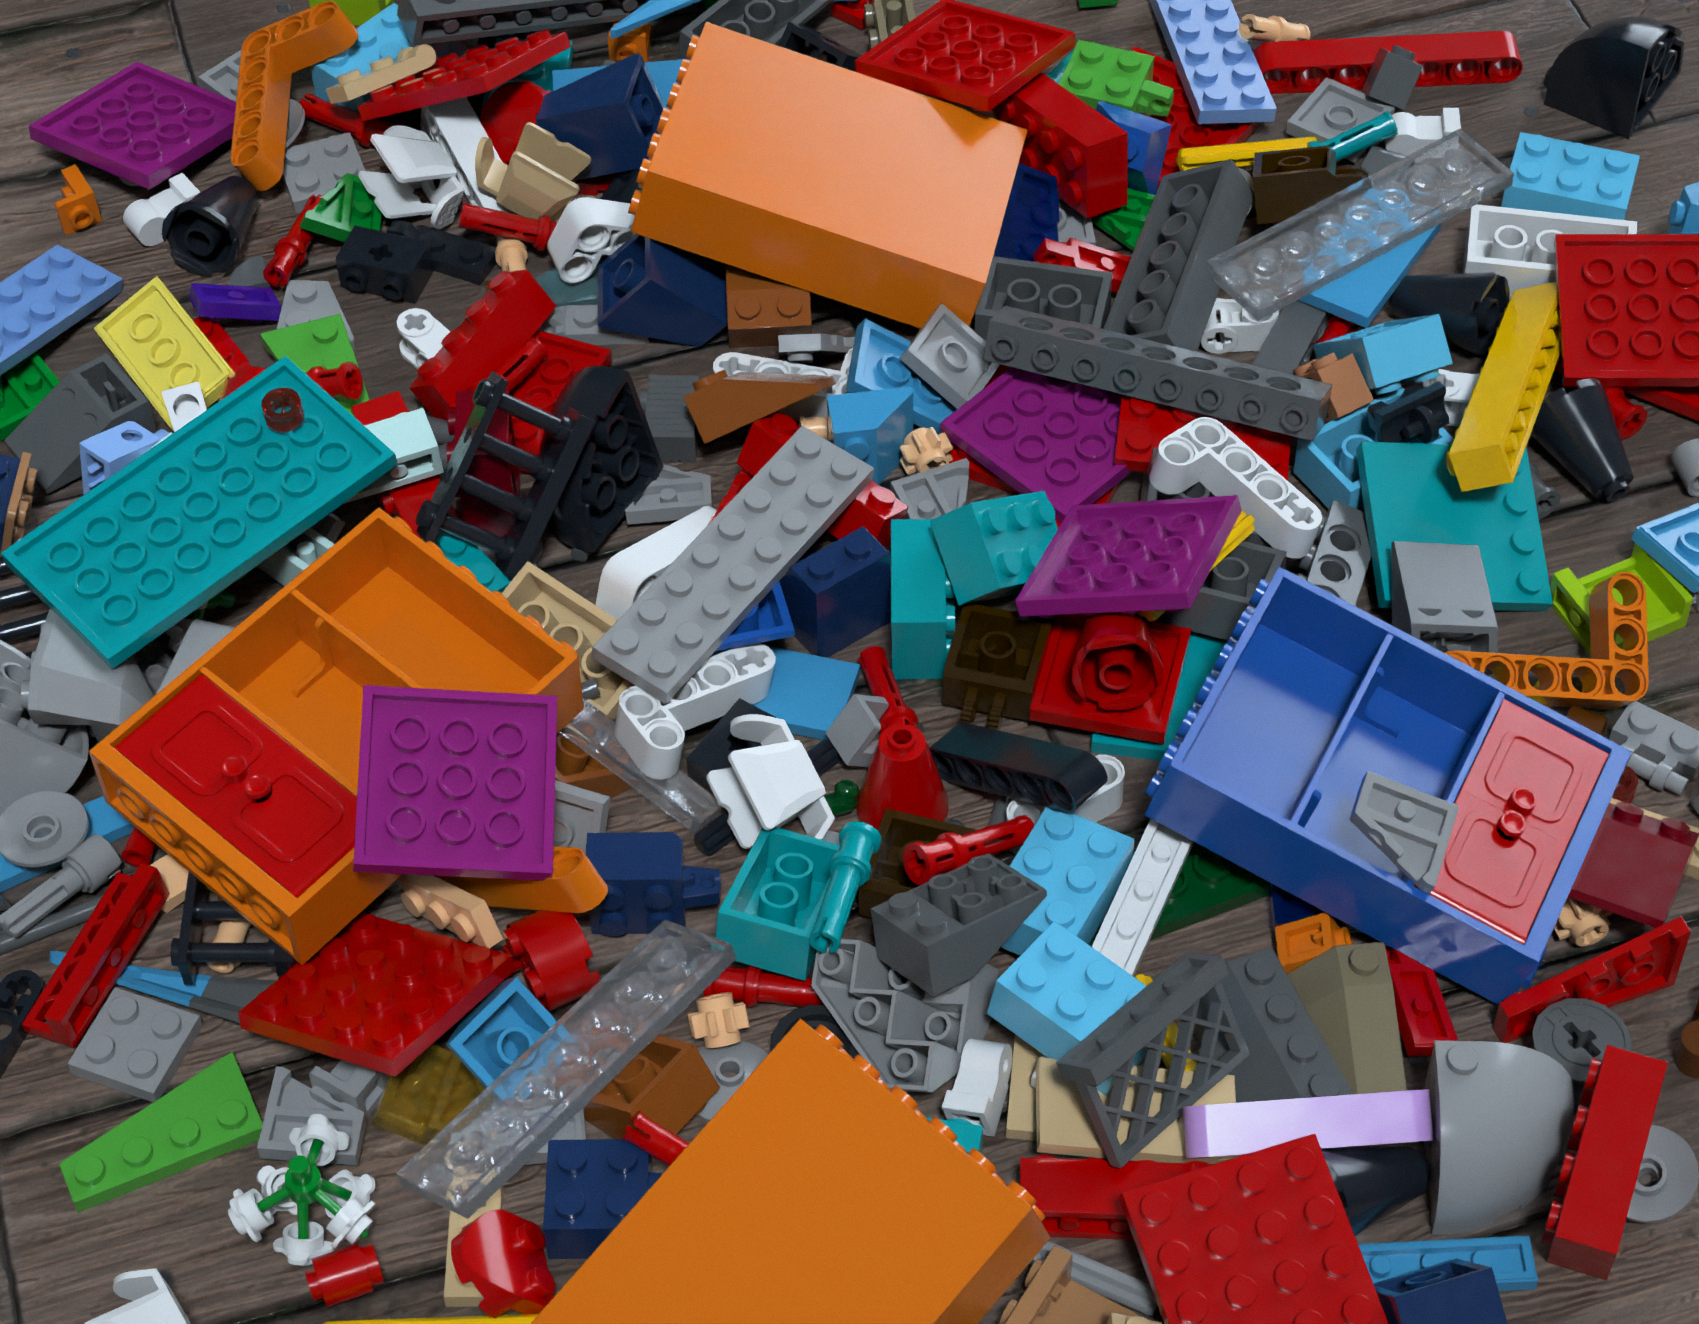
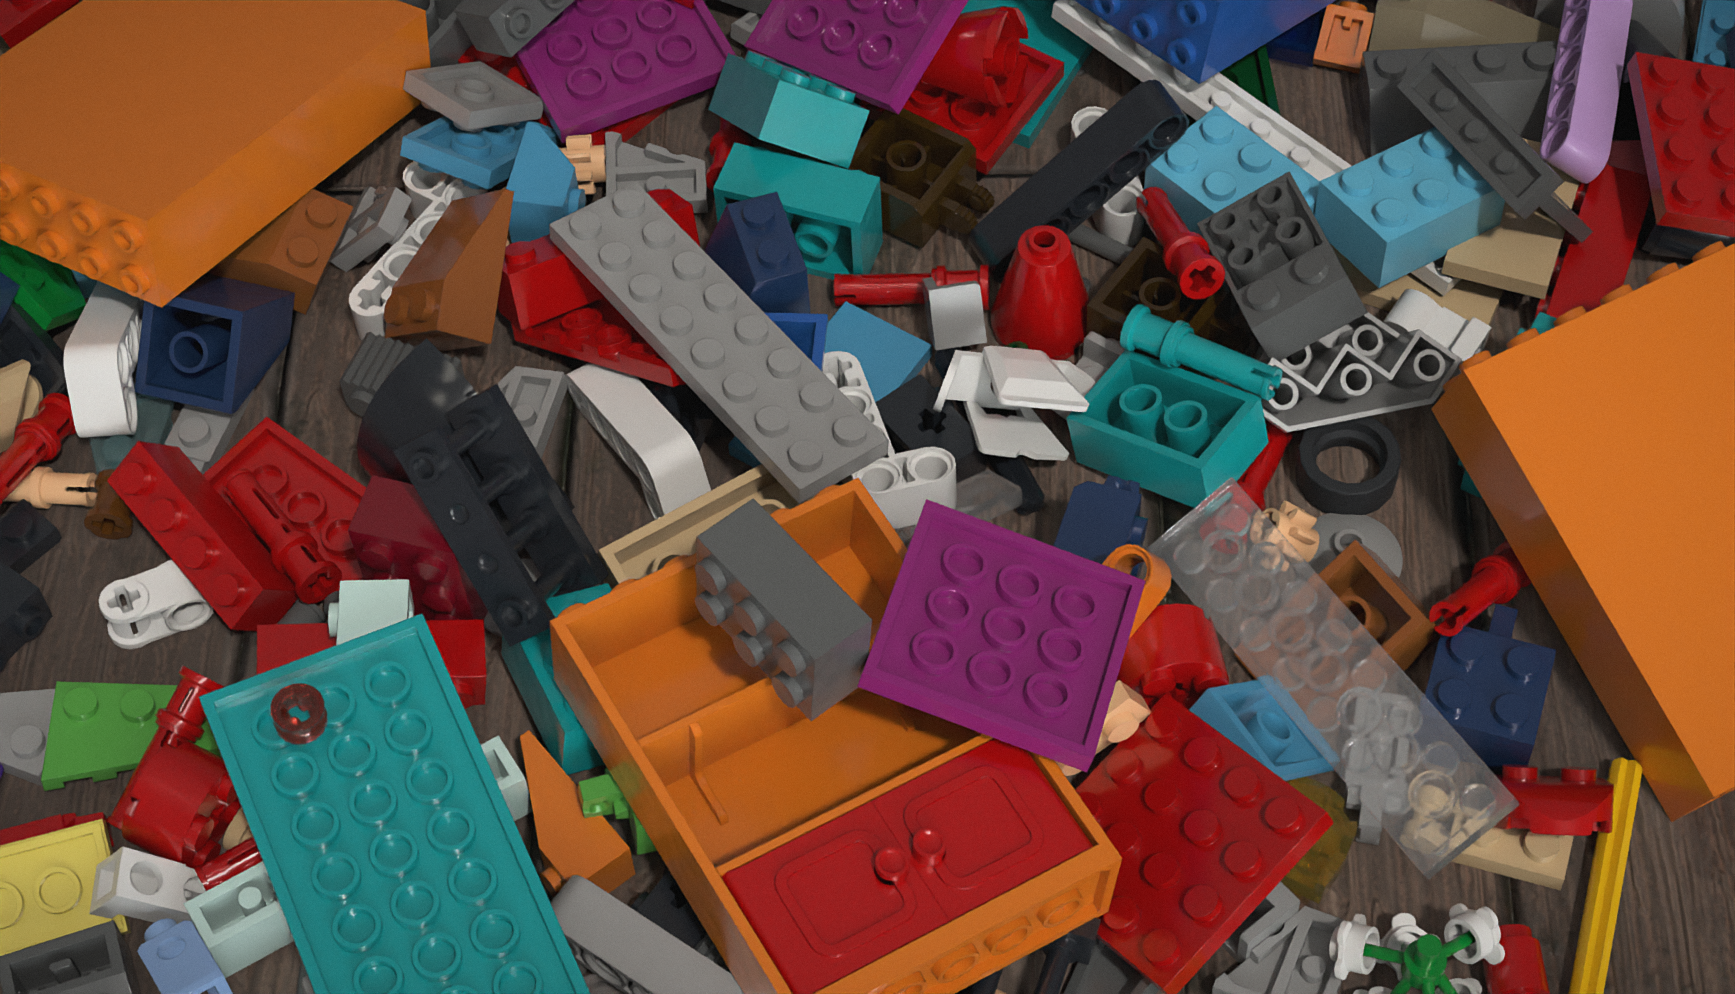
camera: 70 degrees left, 5 degrees up
none -> dark grey brick [695,498,872,721]

